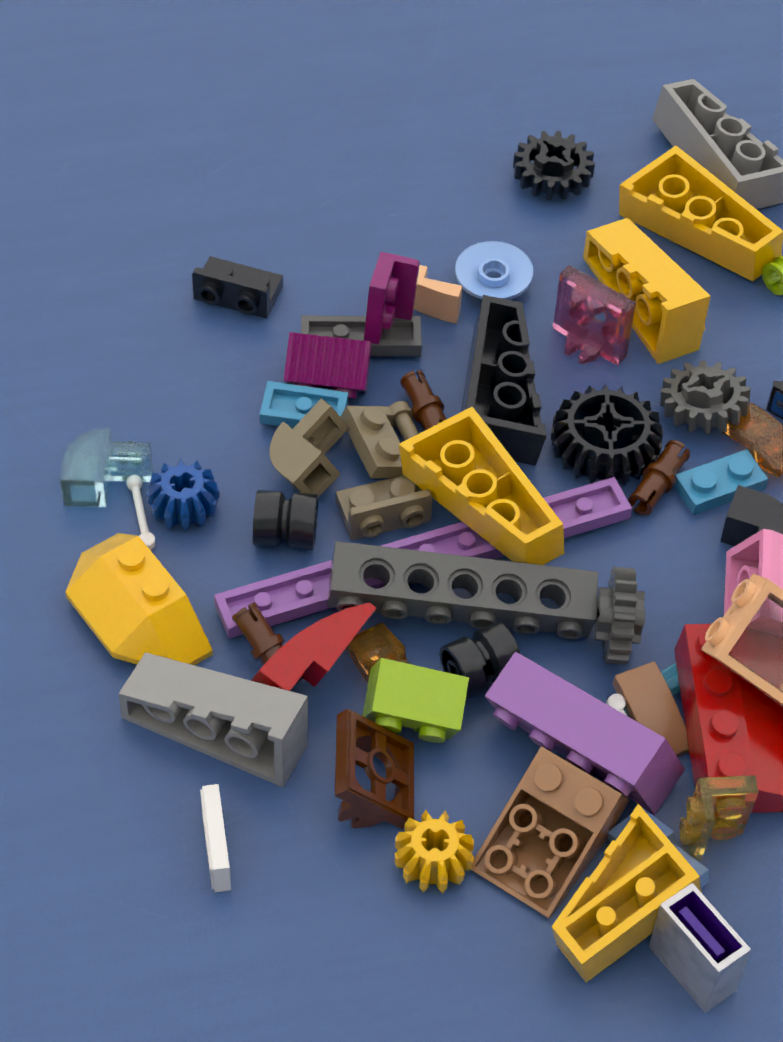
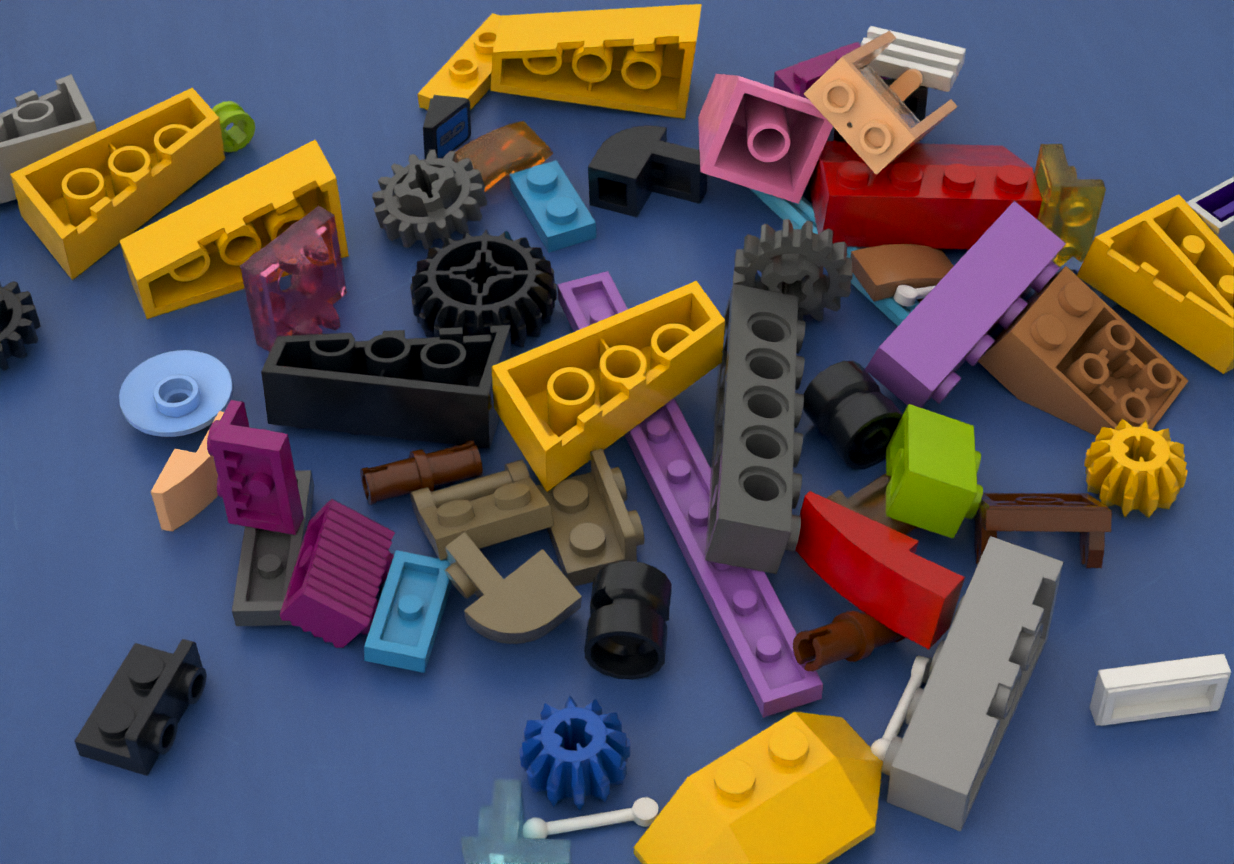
camera: 85 degrees left, 5 degrees down
reddish brown pin [628,440,691,516] -> none

